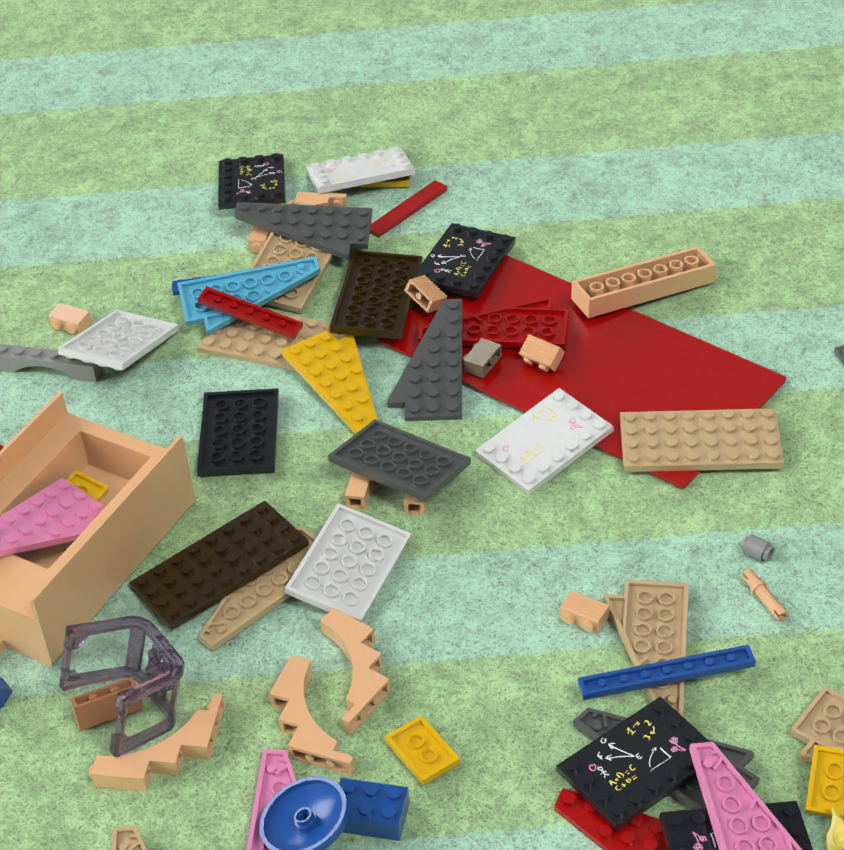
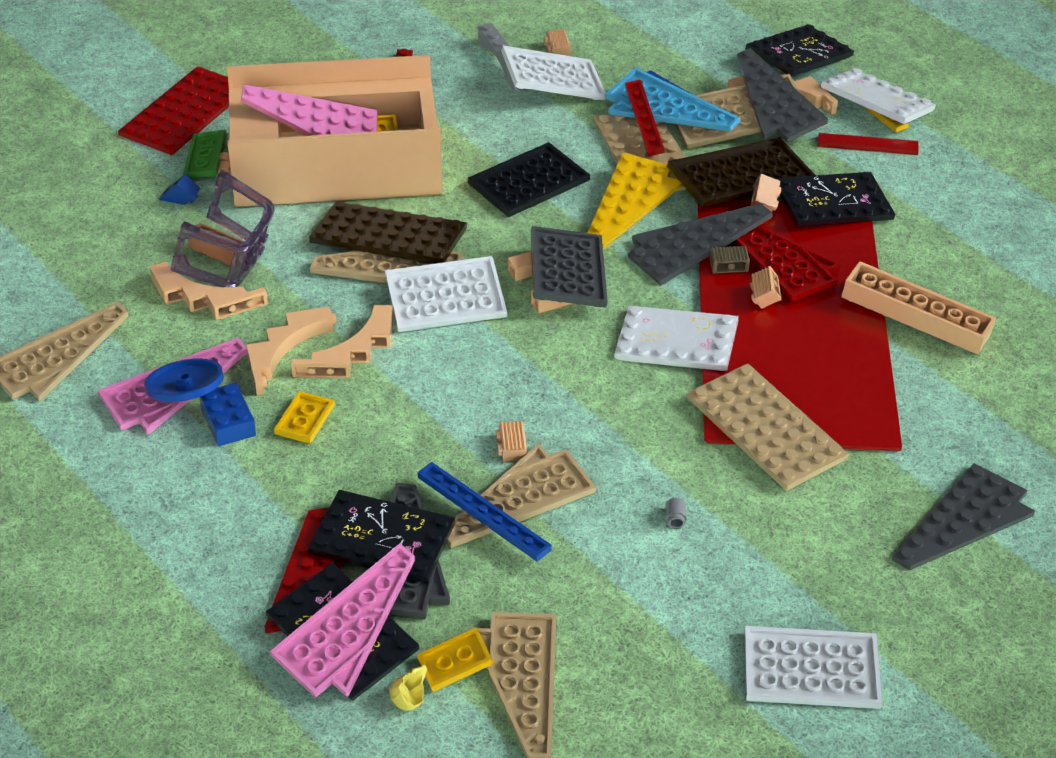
camera: 50 degrees right, 0 degrees up
light nougat pin [741,568,789,621] -> none

